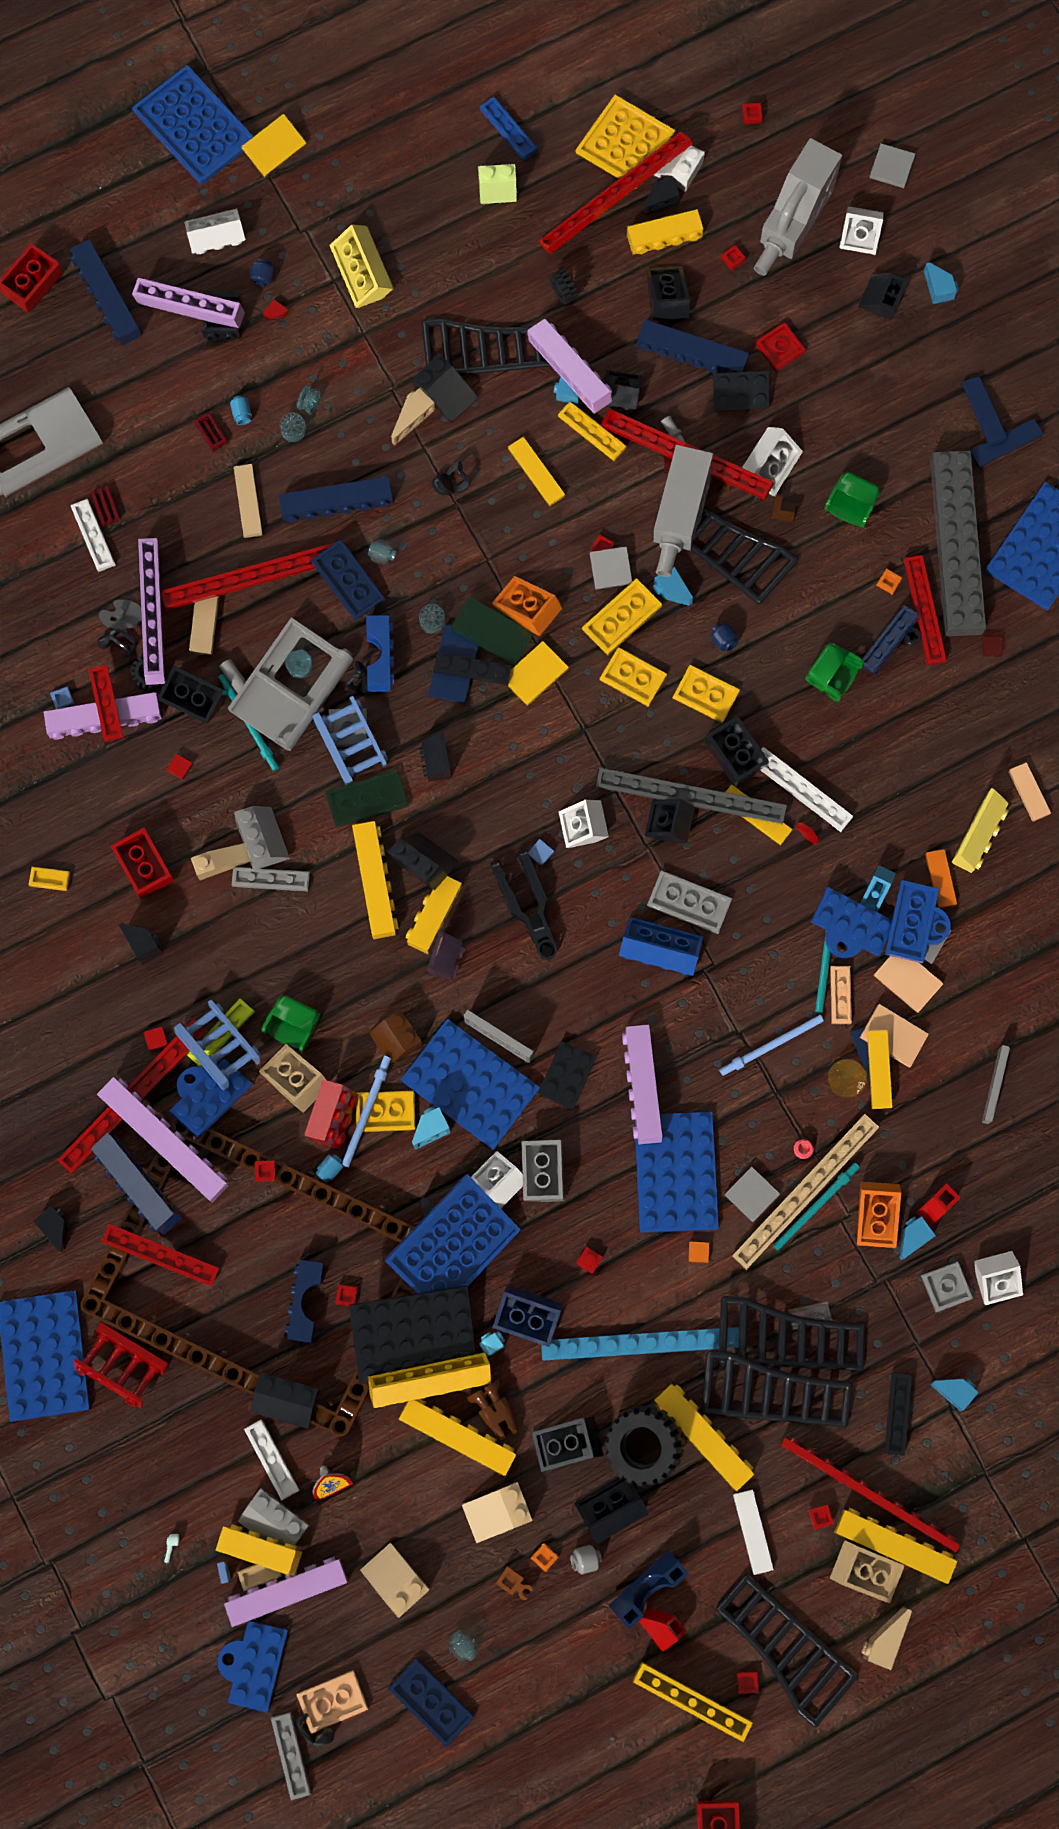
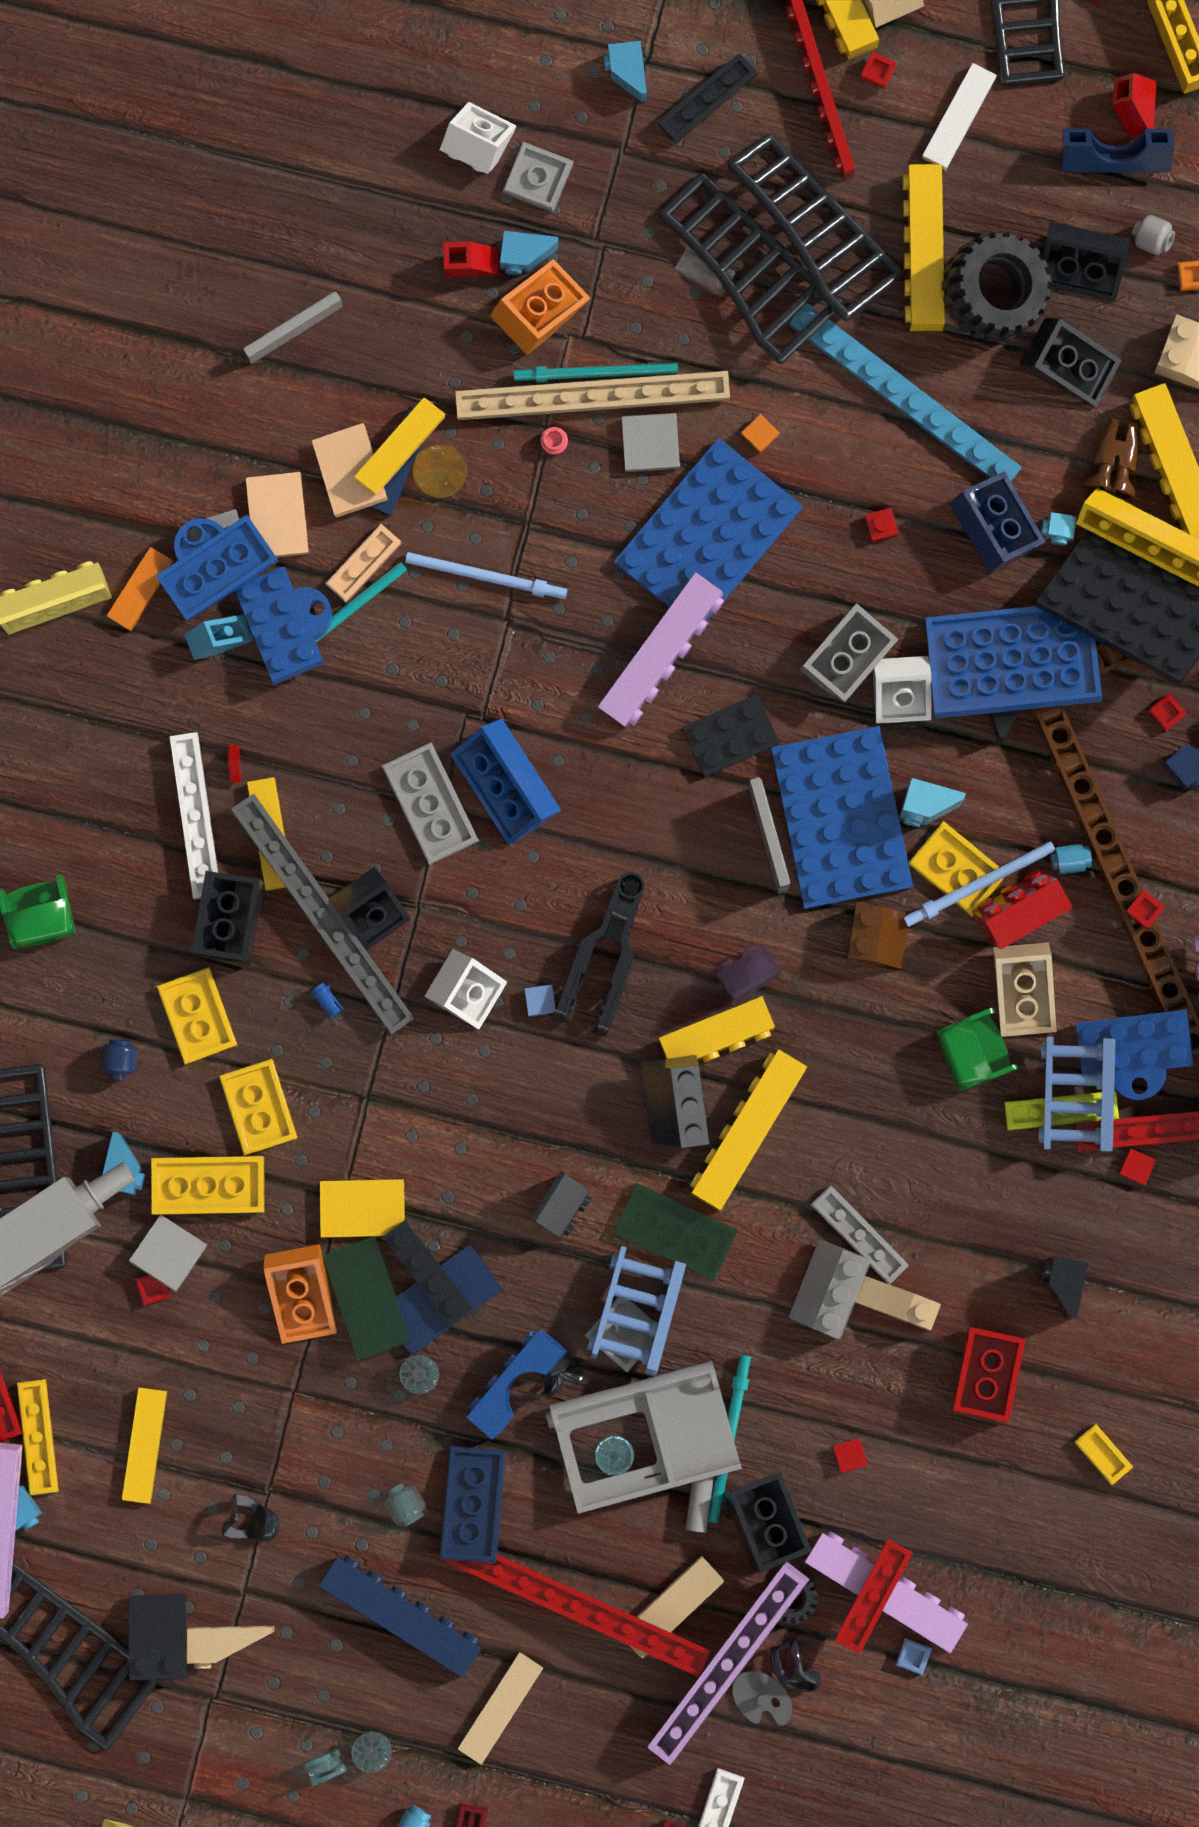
camera: 135 degrees left, 5 degrees up
none -> blue pin [311,982,344,1019]

